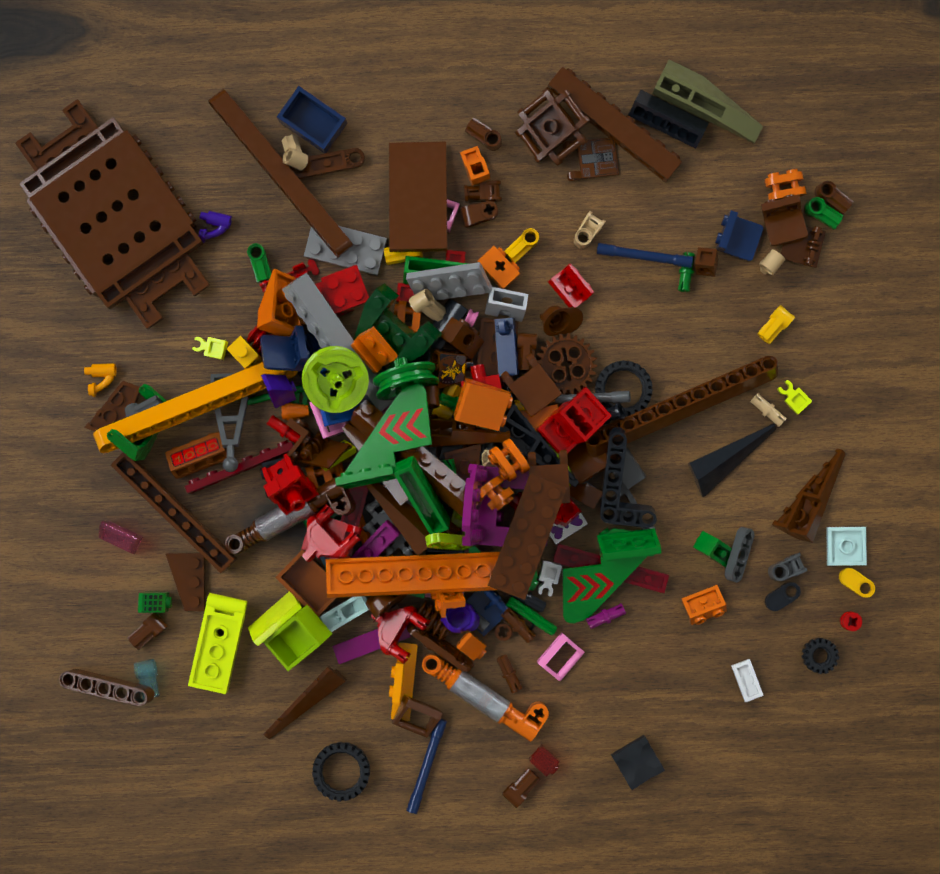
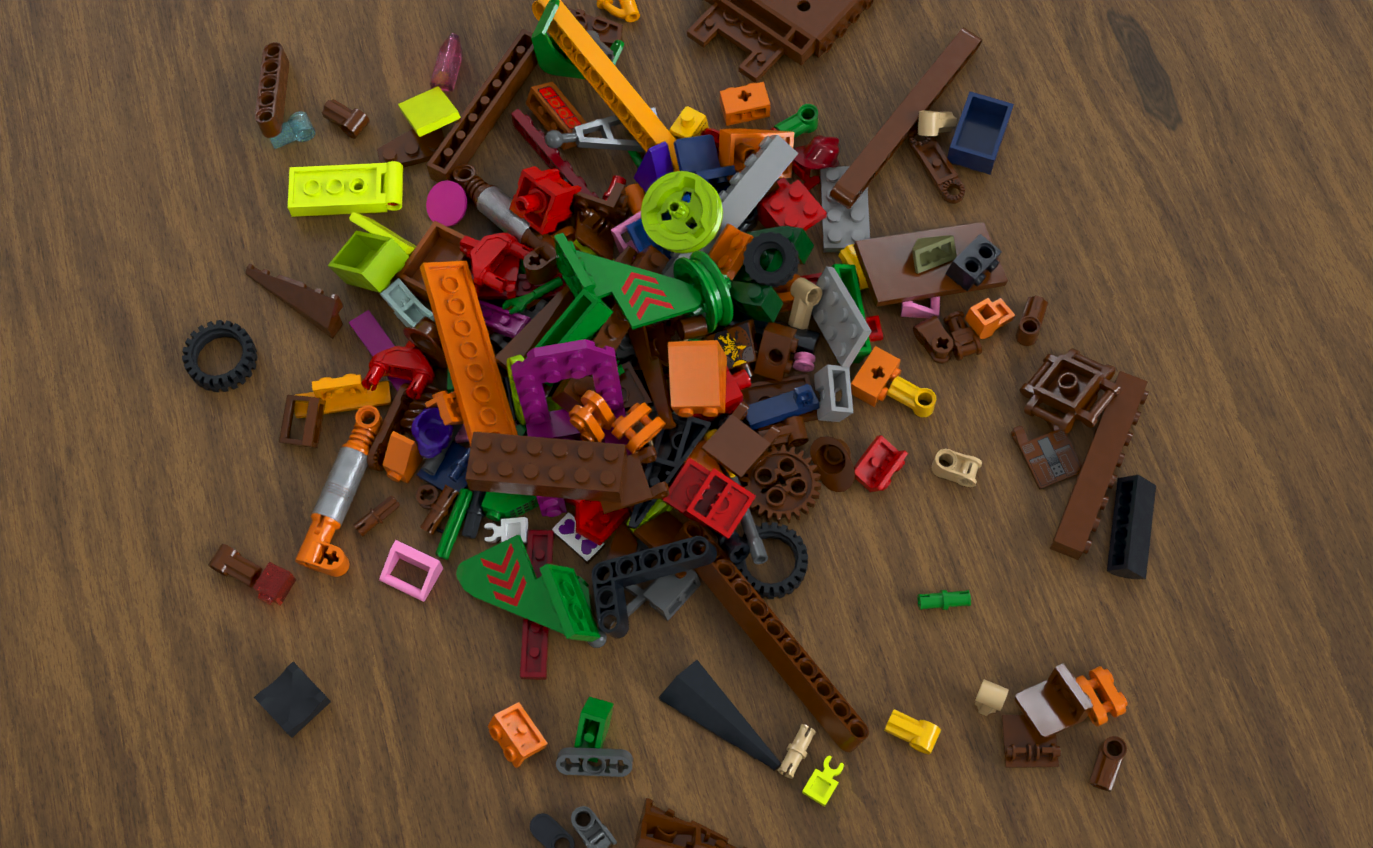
camera: 80 degrees right, 20 degrees down
green slope [138,591,172,613] -> none
neon yellow plate [192,337,228,360] -> none
dark purple plant [198,211,232,243] -> none
dark blue piece [406,719,447,814] -> none
magenta pin [586,603,626,630] -> none
dark blue piece [597,243,693,268] -> none
olive wedge [652,60,763,143] -> none
reddish brown brick [695,247,718,277] -> none
dark blue bracket [715,210,763,261] -> none
white plate [731,659,764,702] -> none
green piece [804,197,844,230] -> none
none -> neon yellow tile [398,86,461,137]
none -> dark pink piece [426,180,467,227]
none -> green piece [502,276,563,314]
none -> orange brick [720,82,770,126]
none -> black tyre [743,232,800,288]
none -> dark red piece [793,135,839,169]
none -> olive slope [912,235,957,273]
none -> black brick [945,234,1002,292]

